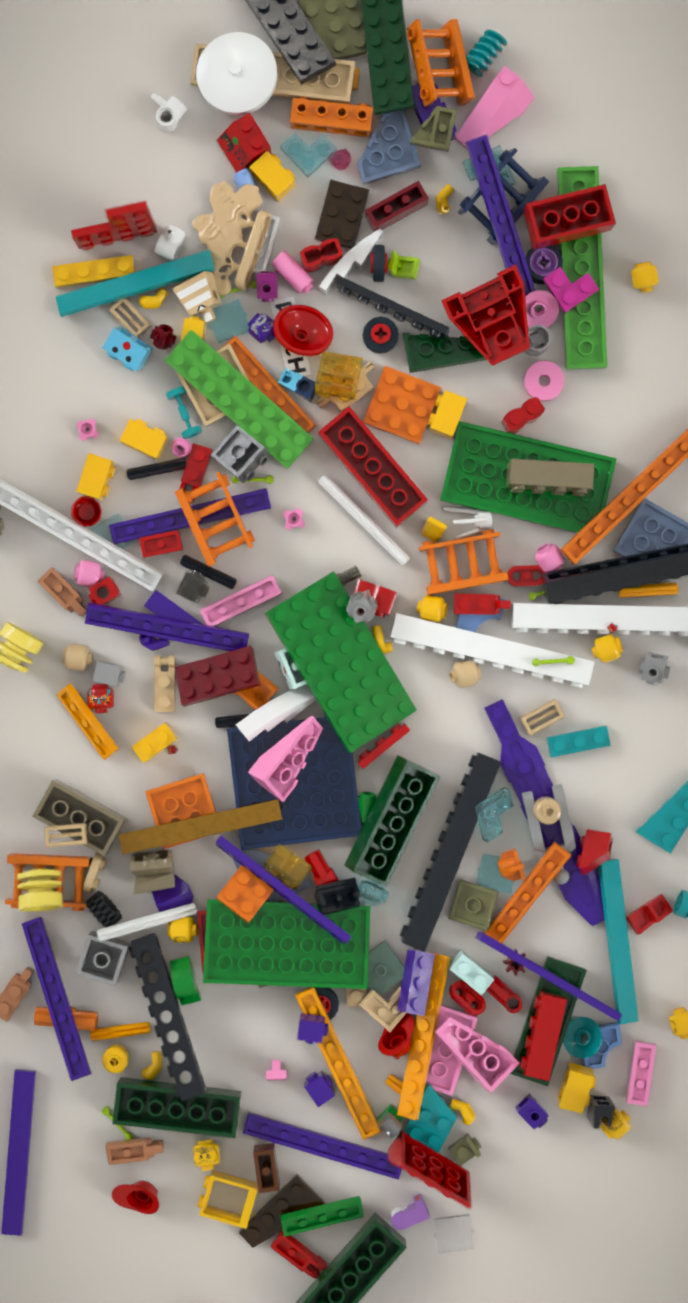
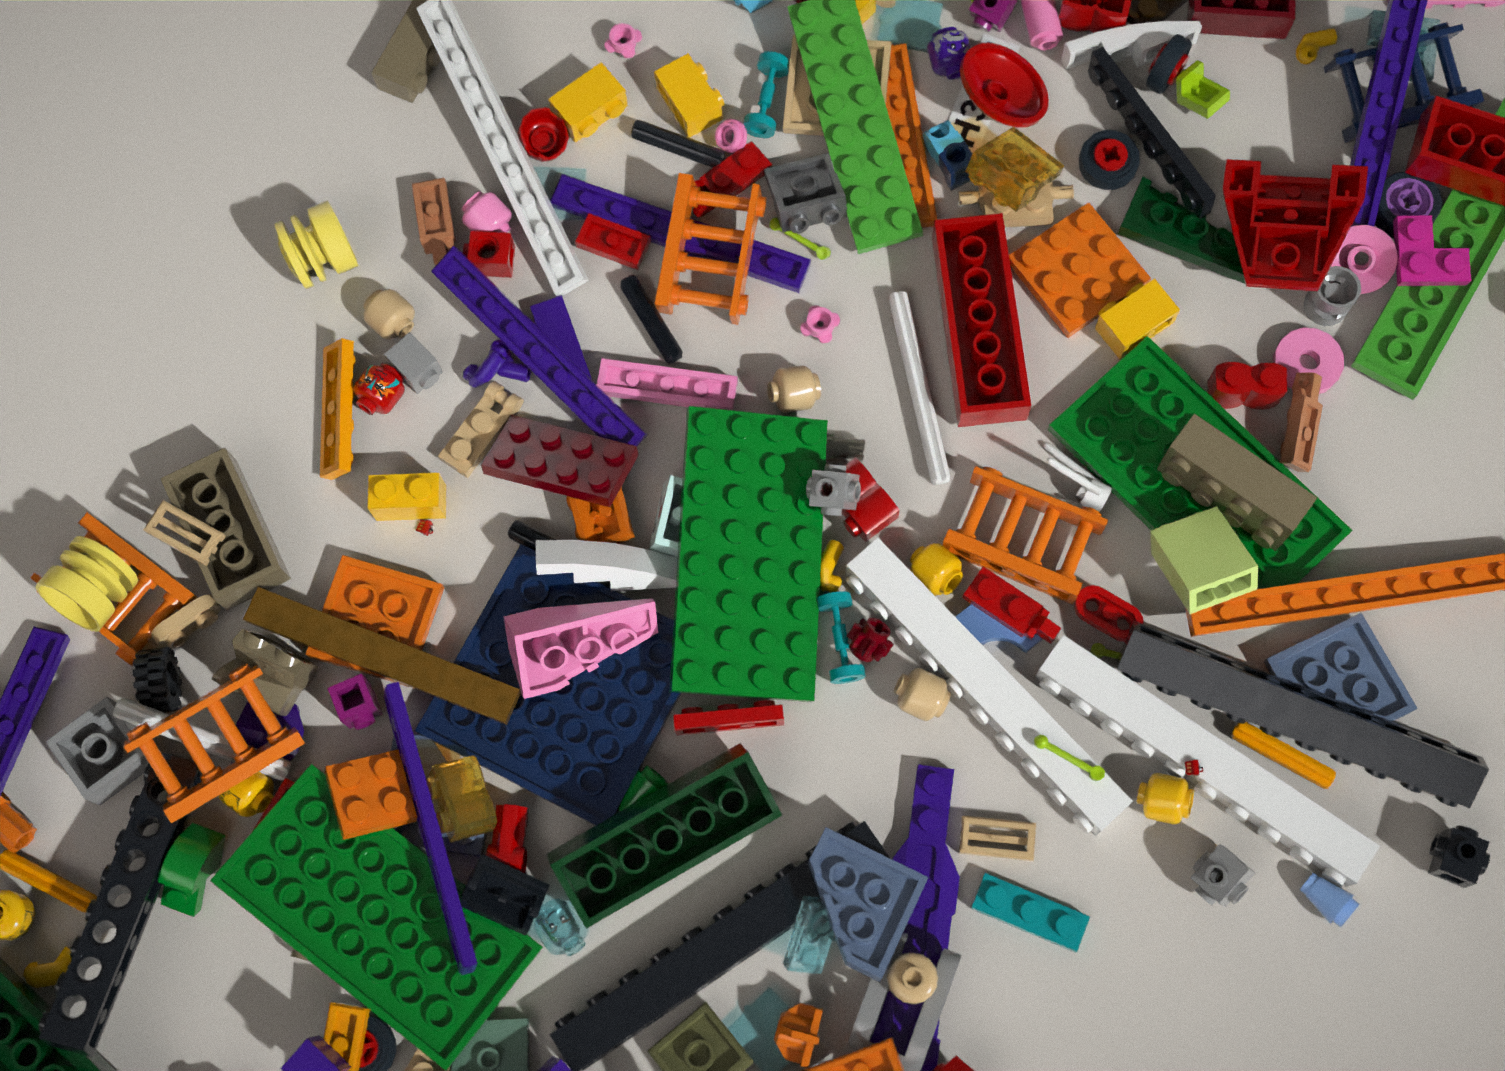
camera: 40 degrees right, 15 degrees down
clear smoke brick [176,570,210,604] -> none
yellow slope [421,516,447,543] -> none
bright pink head [535,543,565,573] -> none
none -> orange fence [123,663,305,824]
none -> magenta brick [328,673,383,730]
none -> dark purple arm [463,349,507,388]
none -> tan head [767,365,821,413]
none -> sand blue plate [808,827,928,982]
none -> teal wheel [817,591,866,684]
none -> dark red gear [847,618,894,662]
none -> yellowish green brick [1150,506,1258,614]
none -> nougat hinge [1280,372,1323,472]

